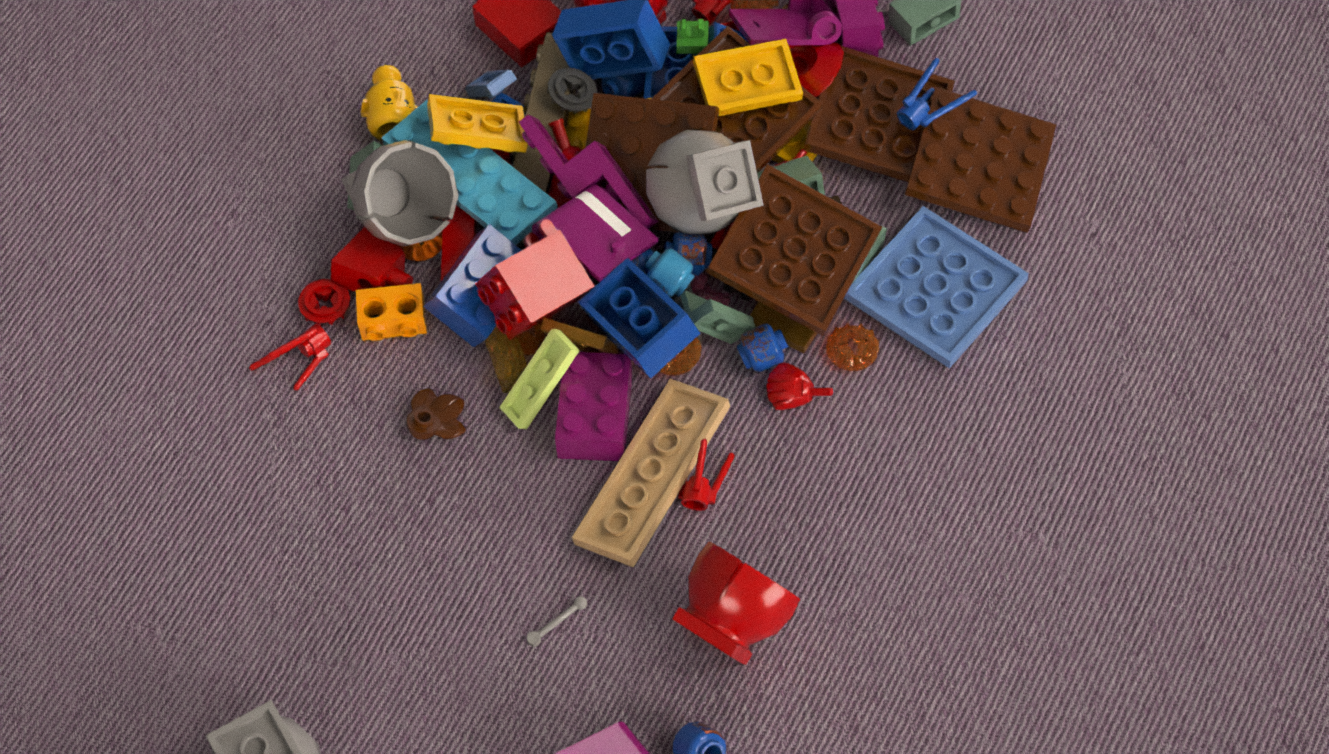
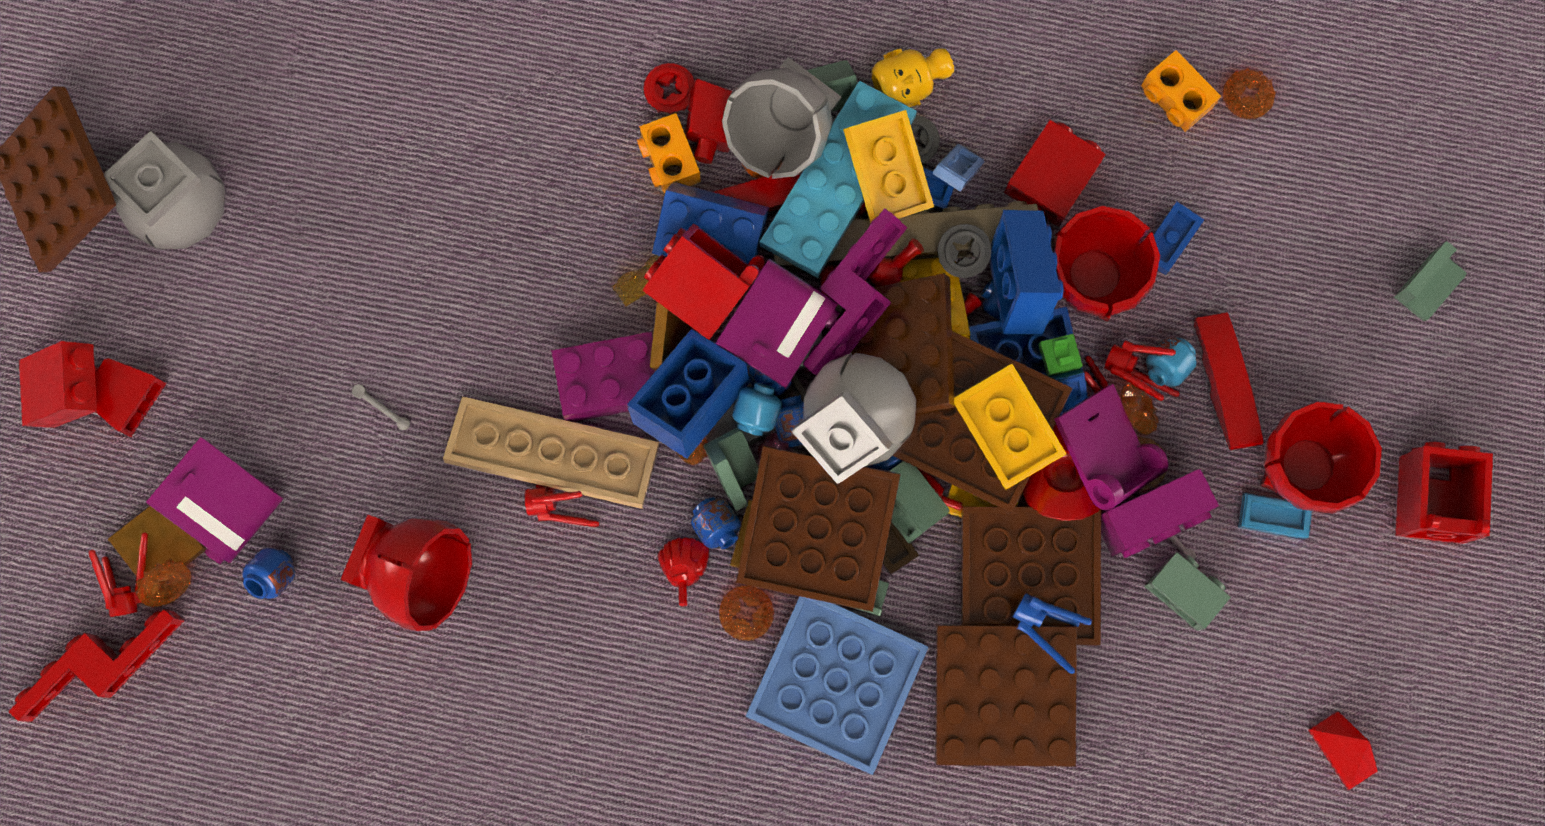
camera: 70 degrees right, 20 degrees up
red plant [249,324,331,391] -> none
reddish brown plate [406,388,466,440] -> none
yellowish green plate [499,329,580,429] -> none

